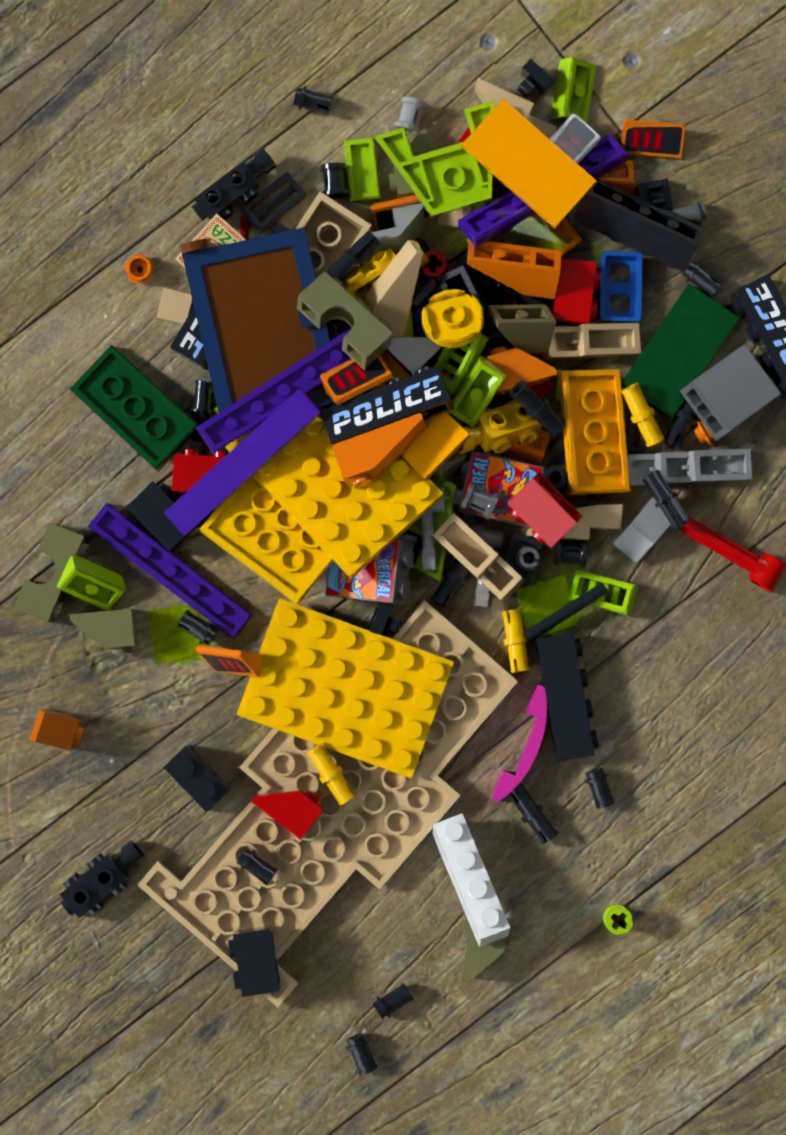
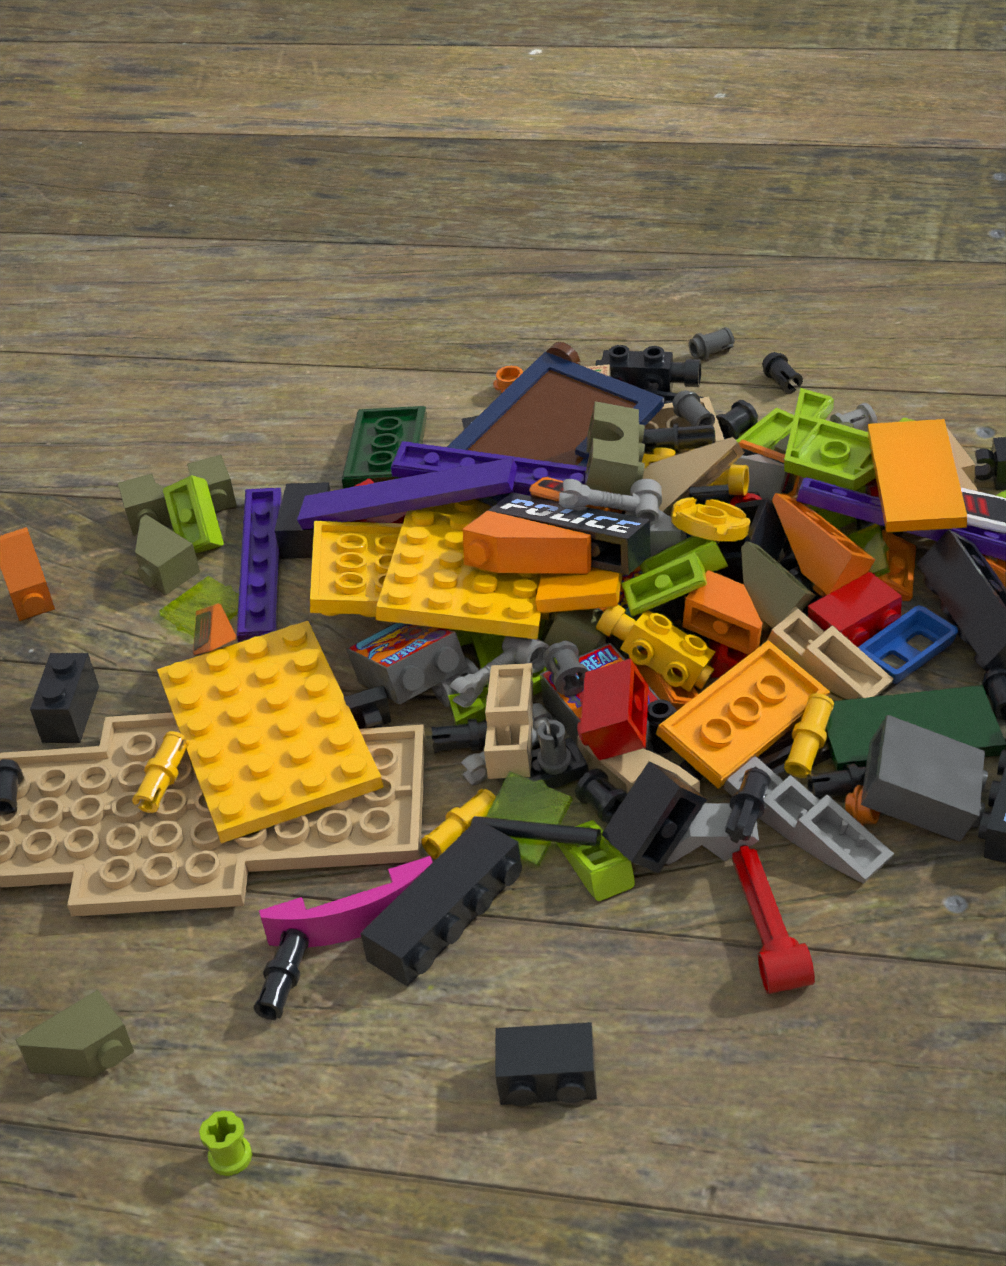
camera: 55 degrees right, 45 degrees down
black pin [177,610,218,646] -> none
red slope [251,789,324,840] -> none
white brick [432,813,510,947] -> none
black pin [510,381,565,435] -> none
black pin [584,767,615,809] -> none
none -> black brick [495,1022,597,1106]
none -> light grey brick [559,479,662,526]
none -> black brick [601,761,707,873]
none -> dark grey pin [672,390,715,426]
none -> dark grey pin [688,327,734,360]

